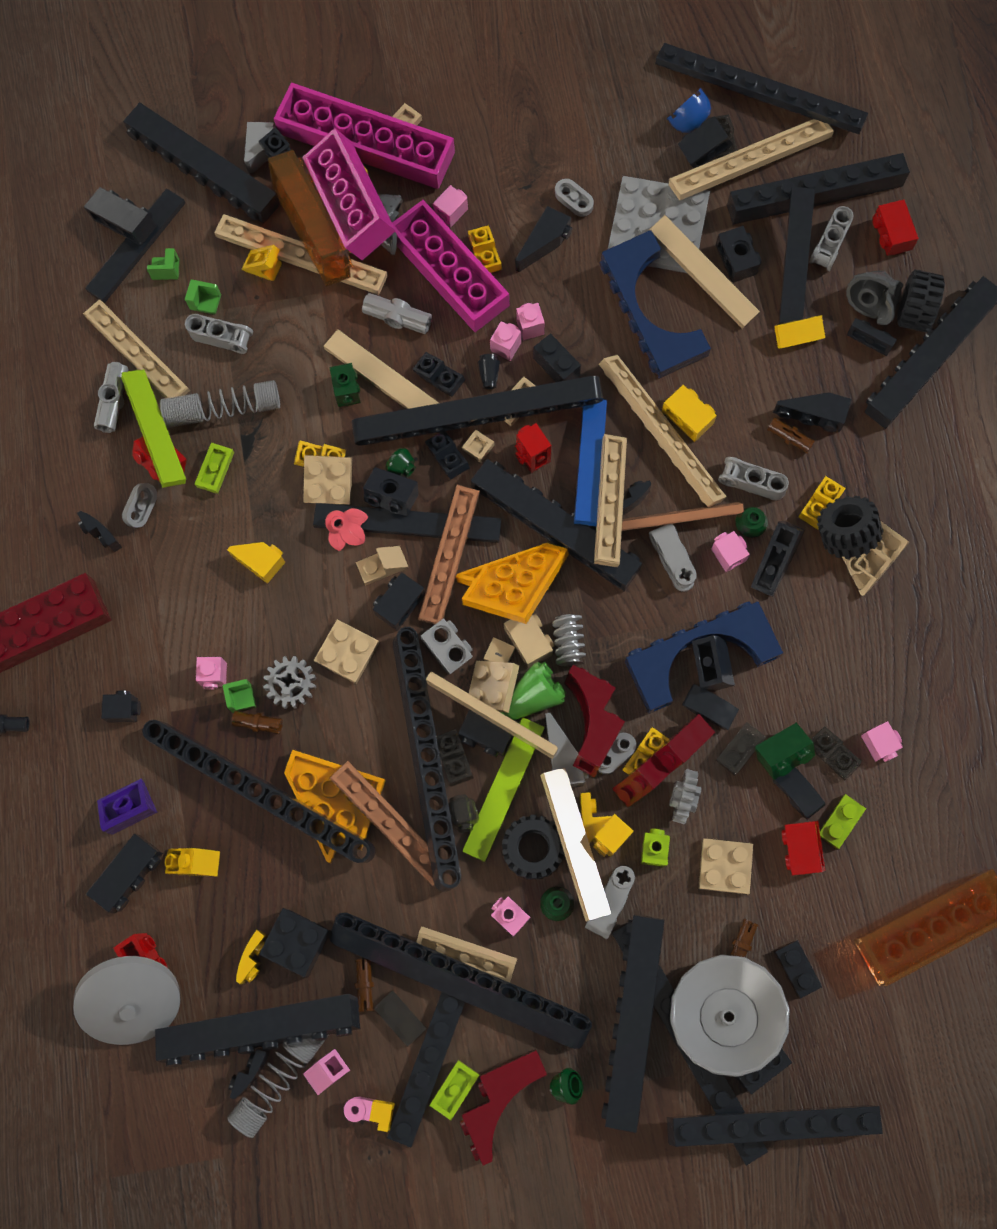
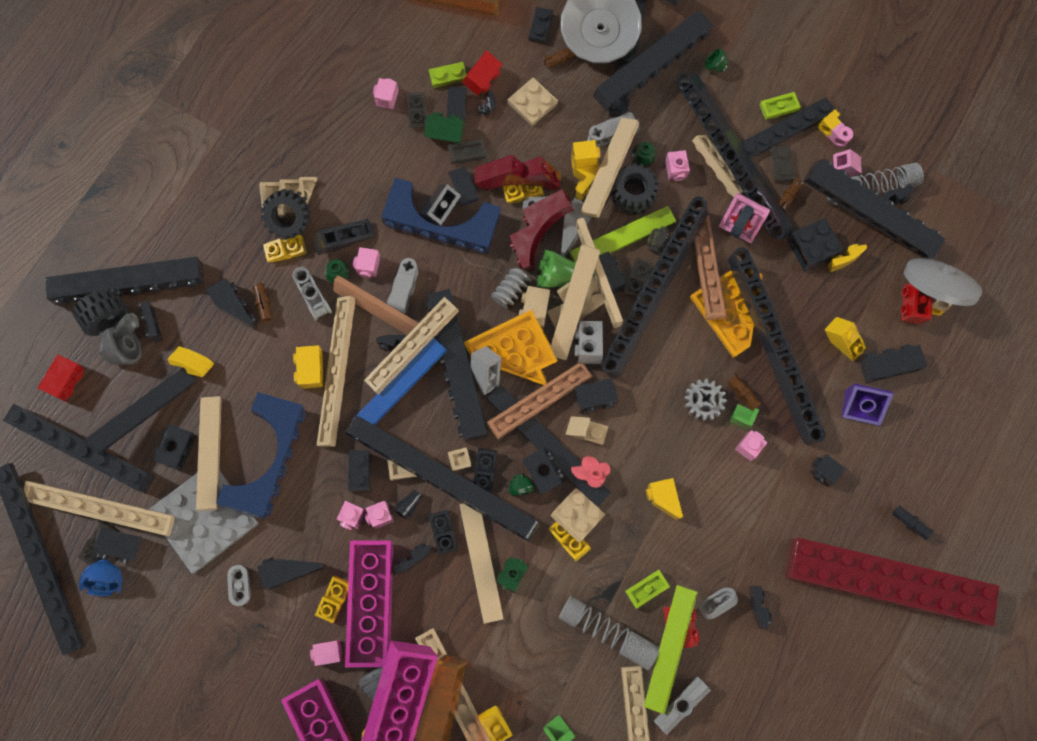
camera: 145 degrees left, 0 degrees up
light grey piece [185,314,253,354] -> none
tan plate [314,619,379,684] -> none
light grey piece [362,293,432,334] -> none
dark red arch [459,1049,547,1166] -> none
red brick [515,423,552,473] -> none
lime brick [641,829,670,867] -> none
light grey gear [669,769,701,824] -> none
light grey piece [809,206,854,272] -> none
none -> black slope [394,543,432,575]
none -> light grey slope [470,346,502,395]
none -> black arm [479,91,496,116]
none -> tan tile [551,244,600,360]
none -> bright pink plate [719,193,770,244]

